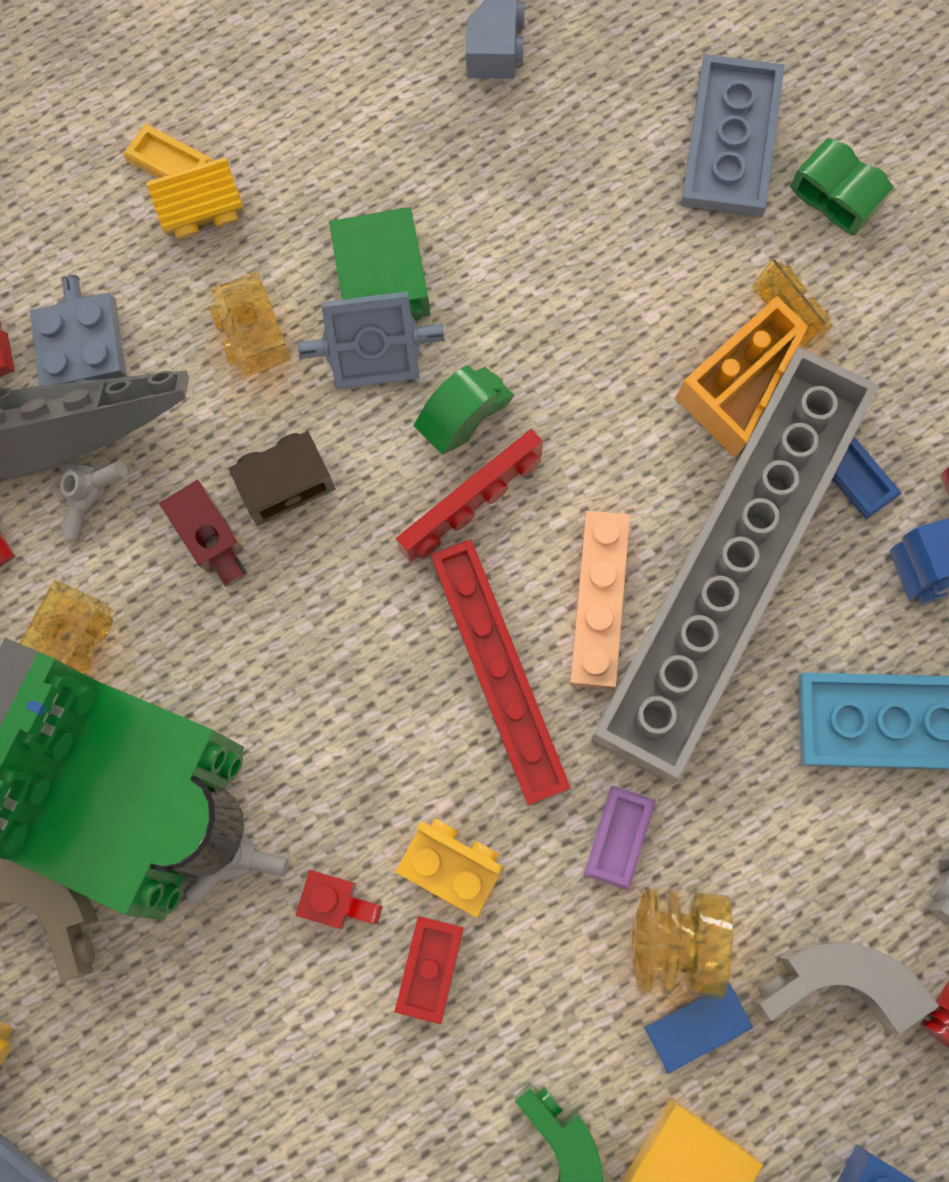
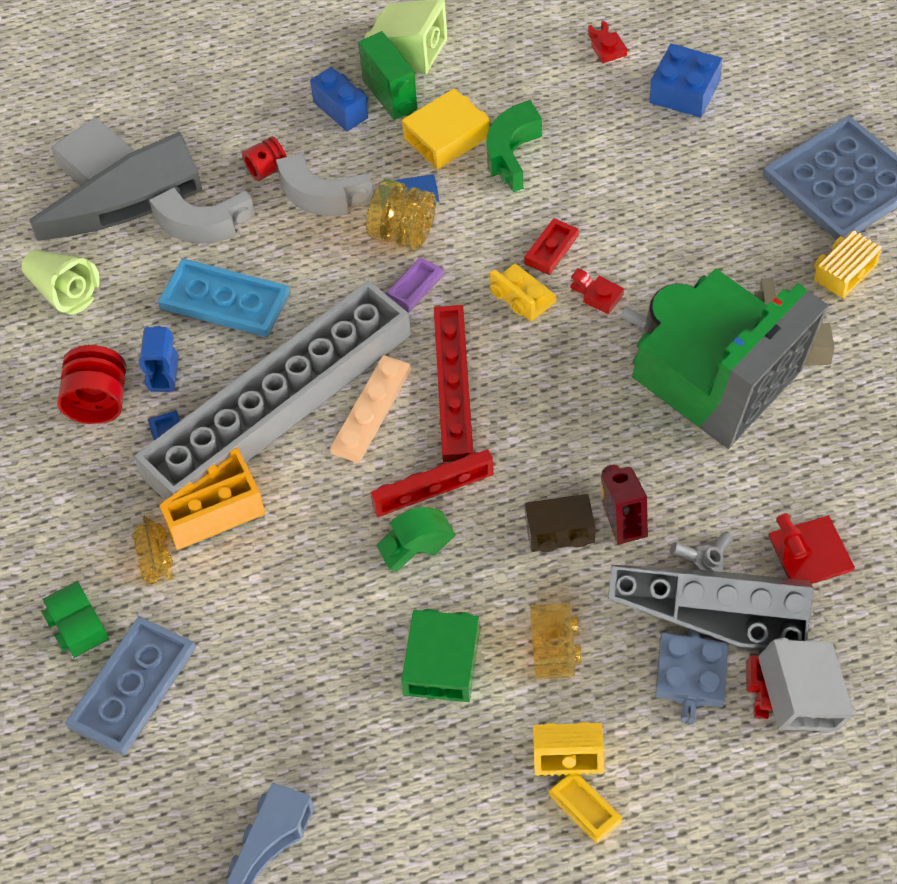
camera: 165 degrees left, 20 degrees down
clear yellow brick [19,579,114,674] -> none
sand blue plate [298,291,445,389] -> none

